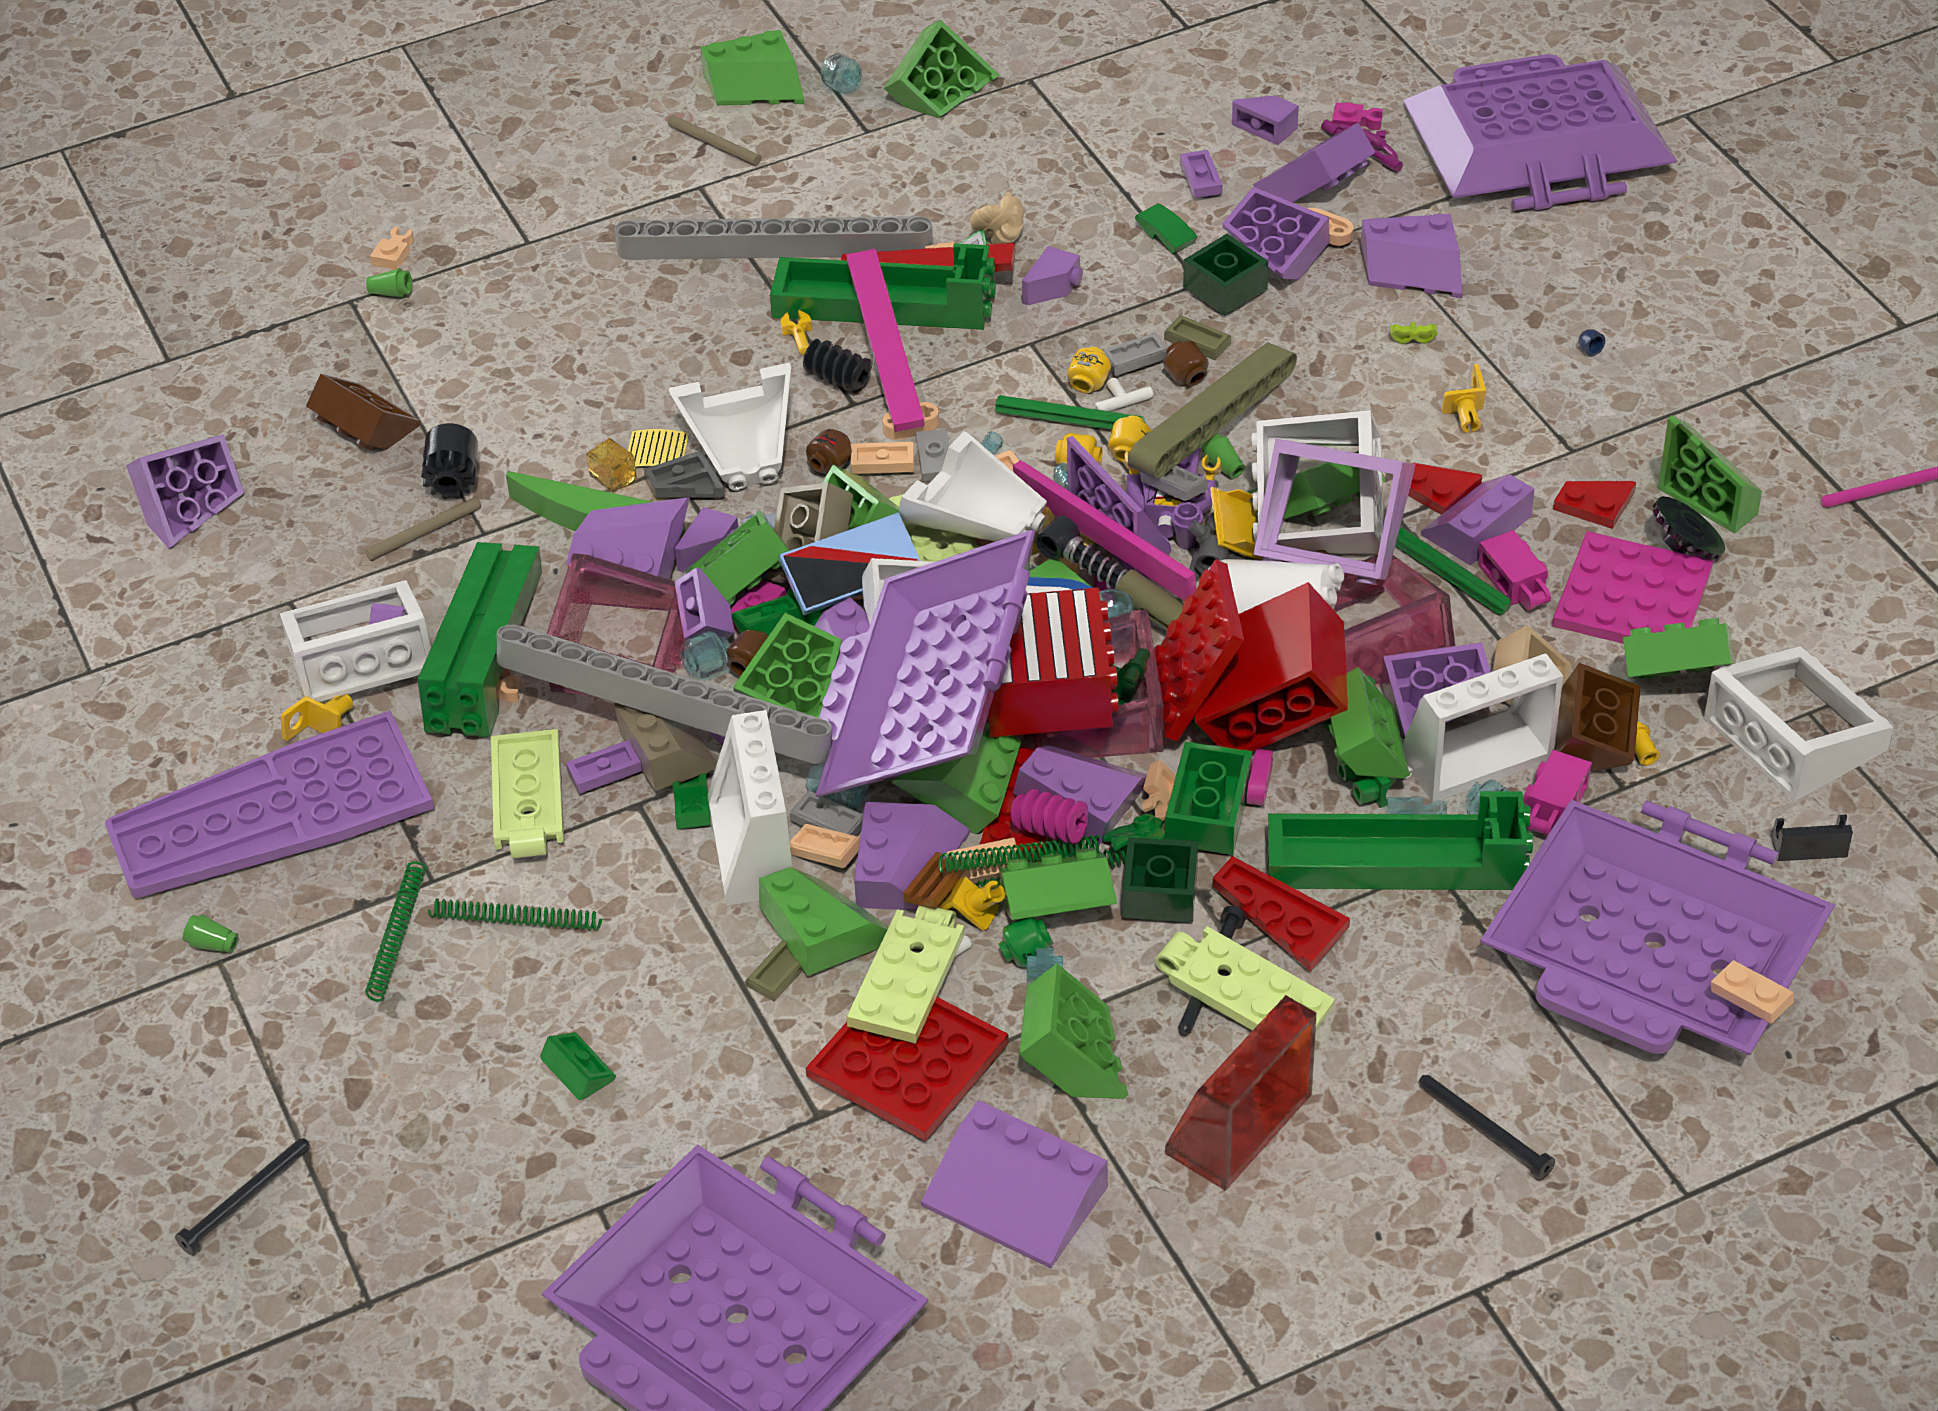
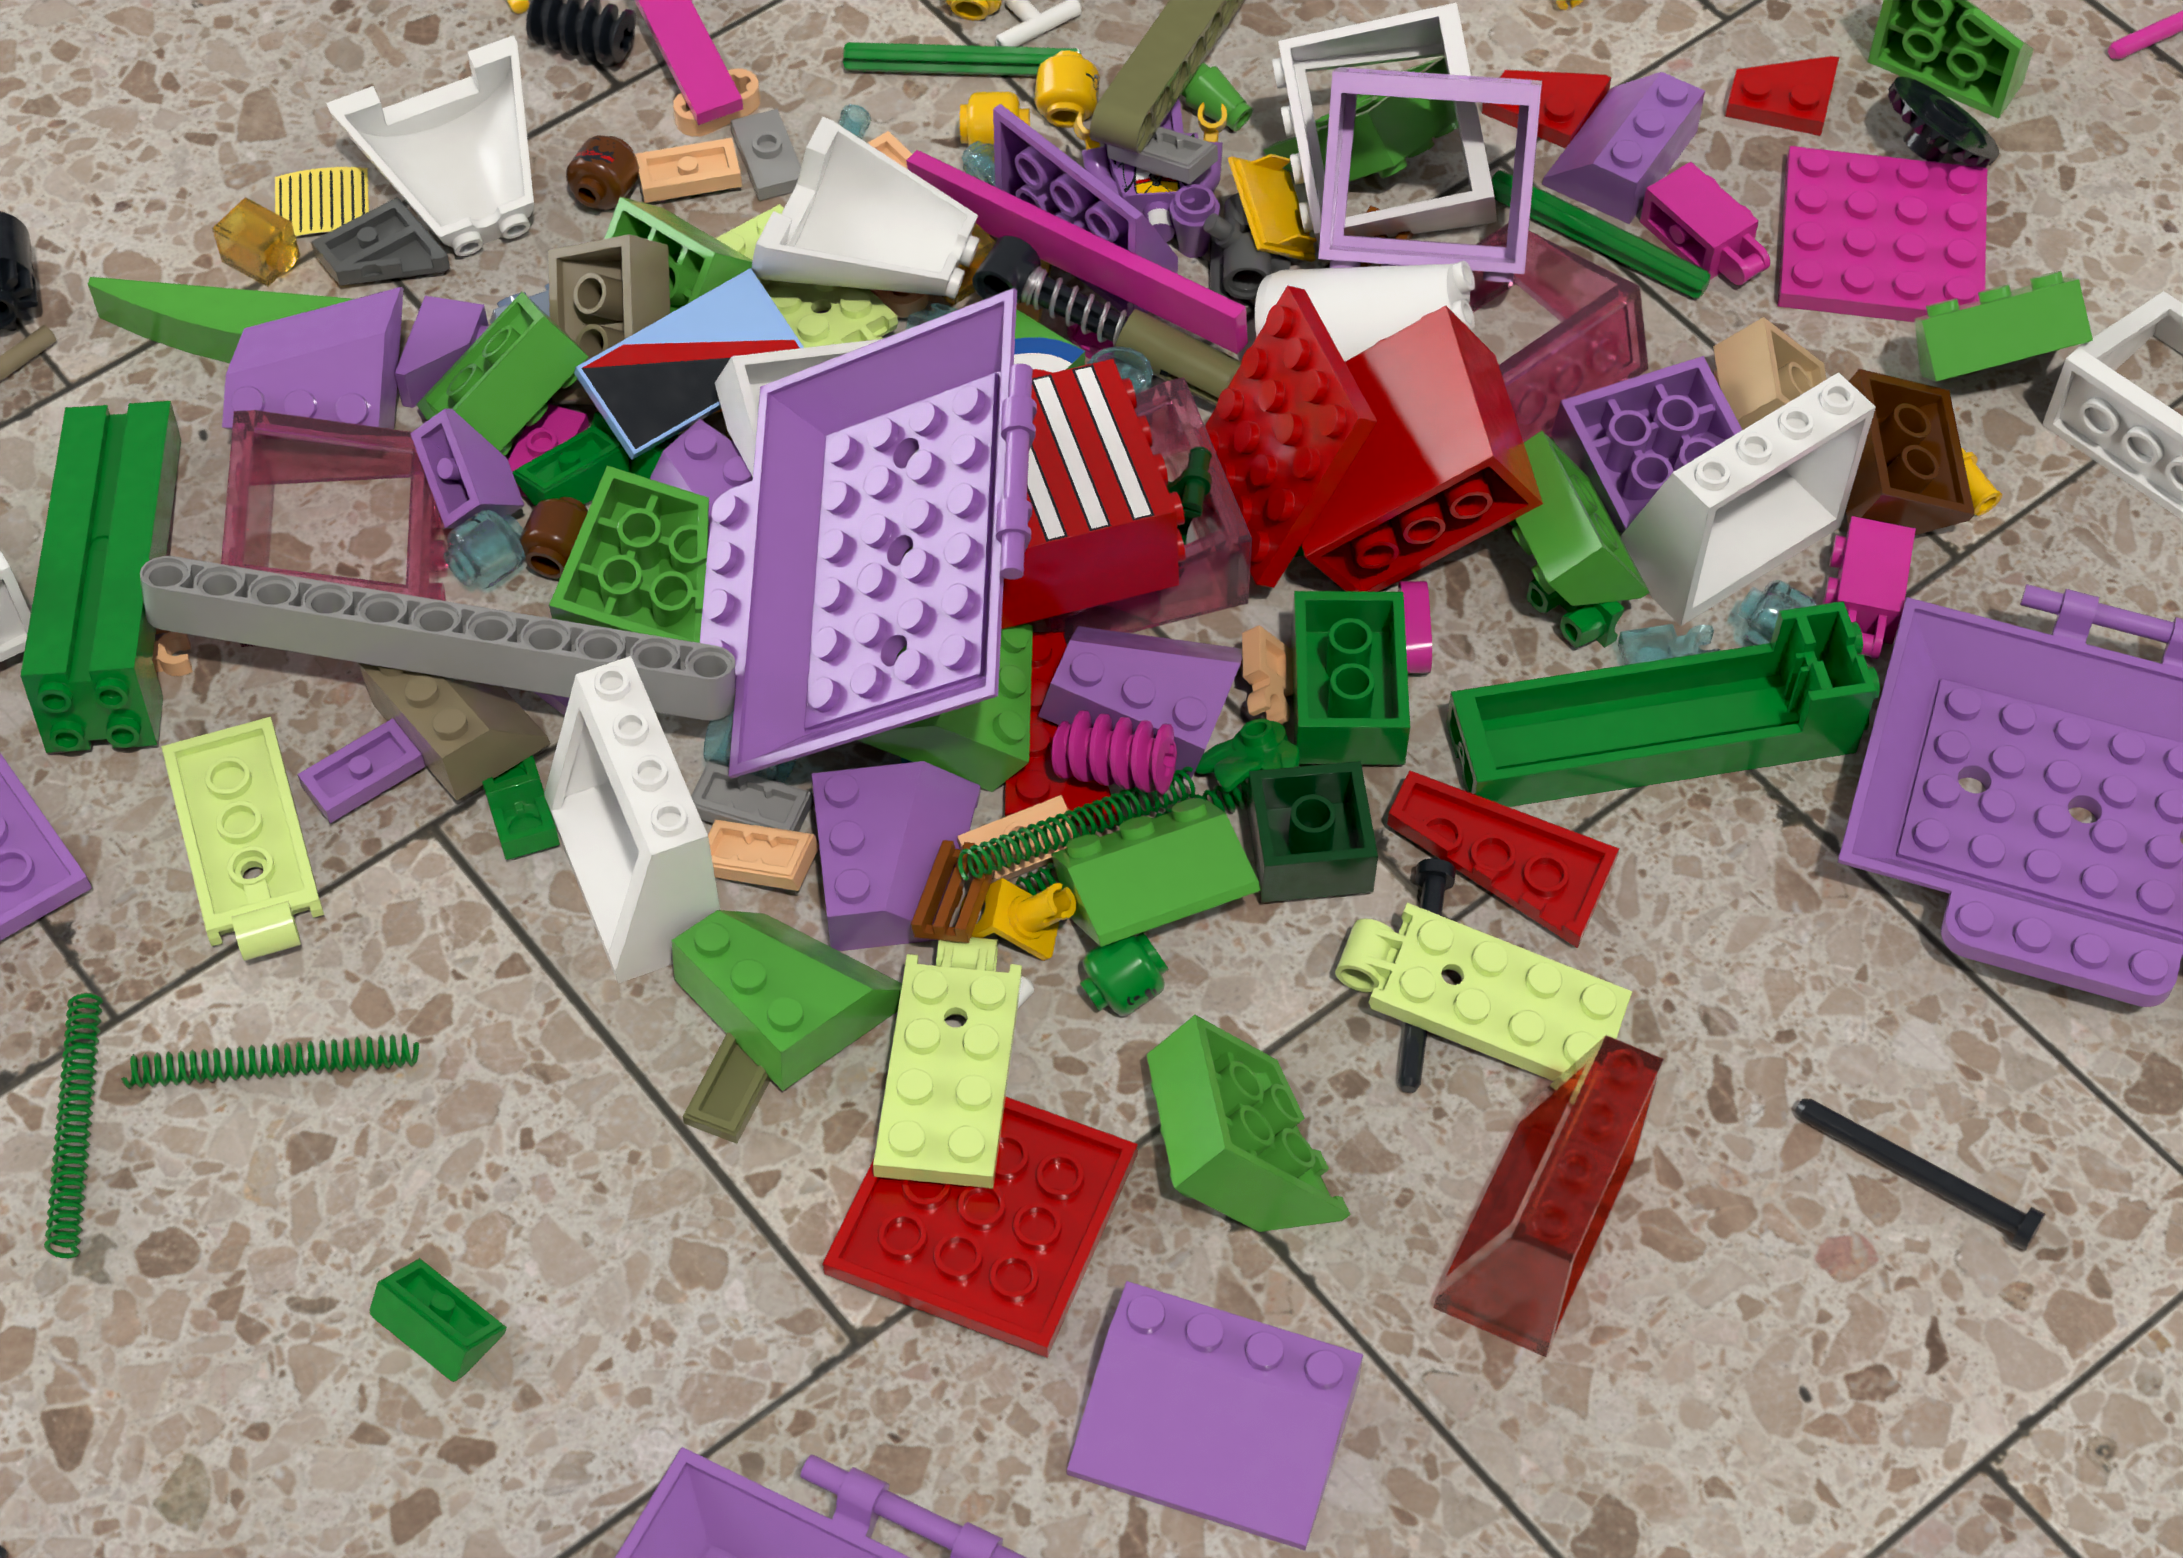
camera: 15 degrees left, 10 degrees up
clear light blue gear [1027,948,1063,983] -> none

